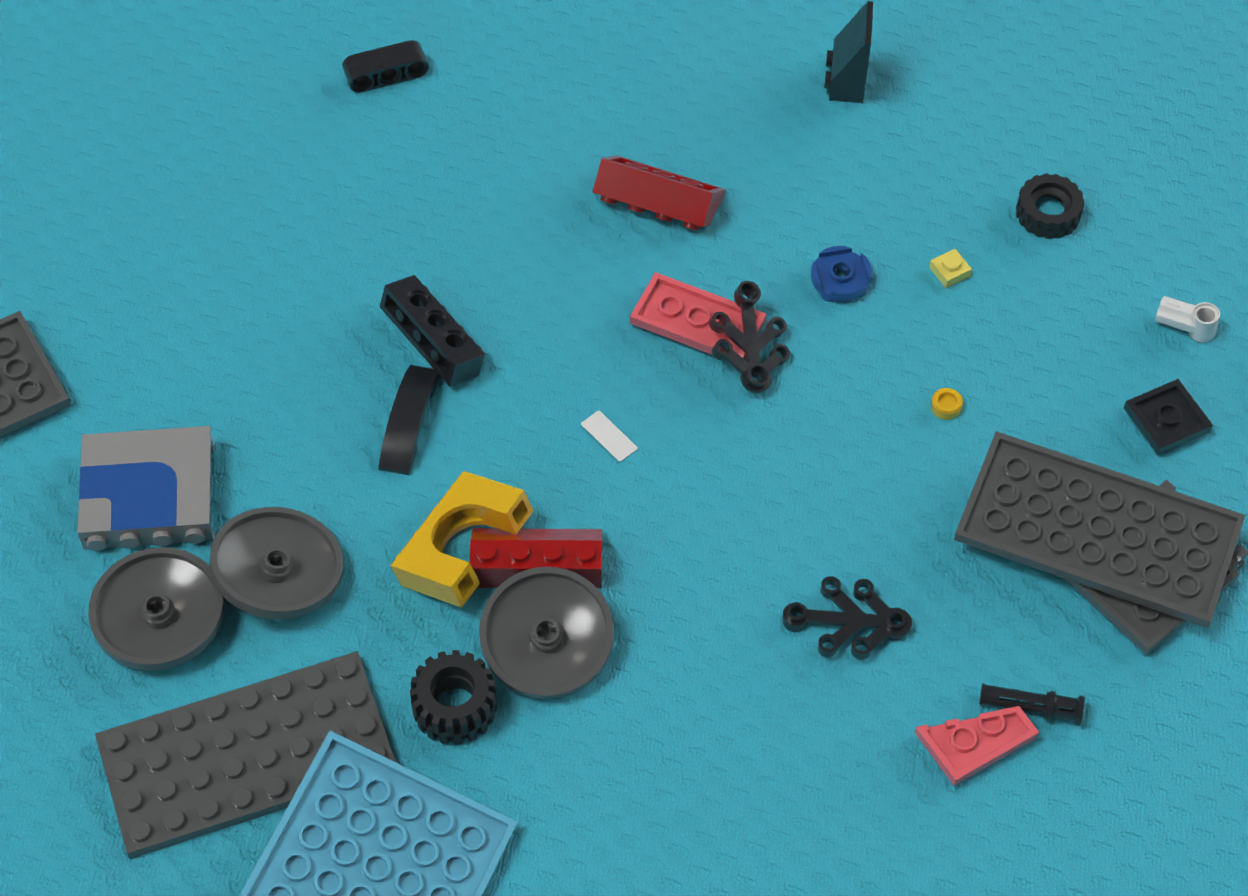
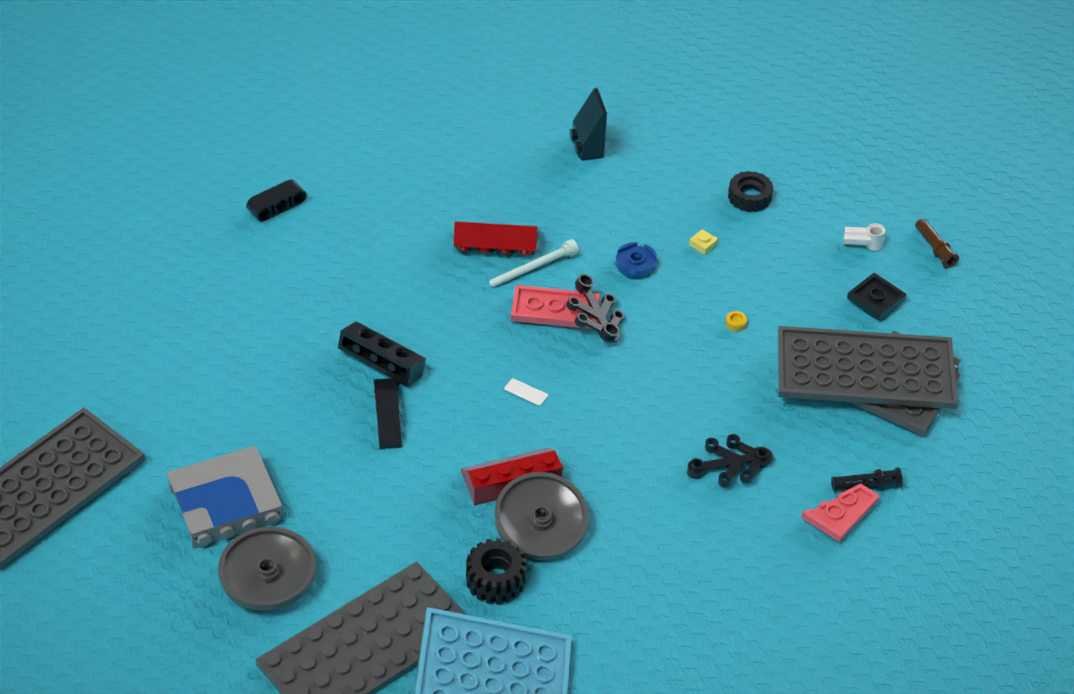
camera: 20 degrees left, 10 degrees down
dark grey dish [209,507,343,619] -> none
yellow arch [390,471,534,608] -> none
none -> light aqua piece [489,239,579,287]

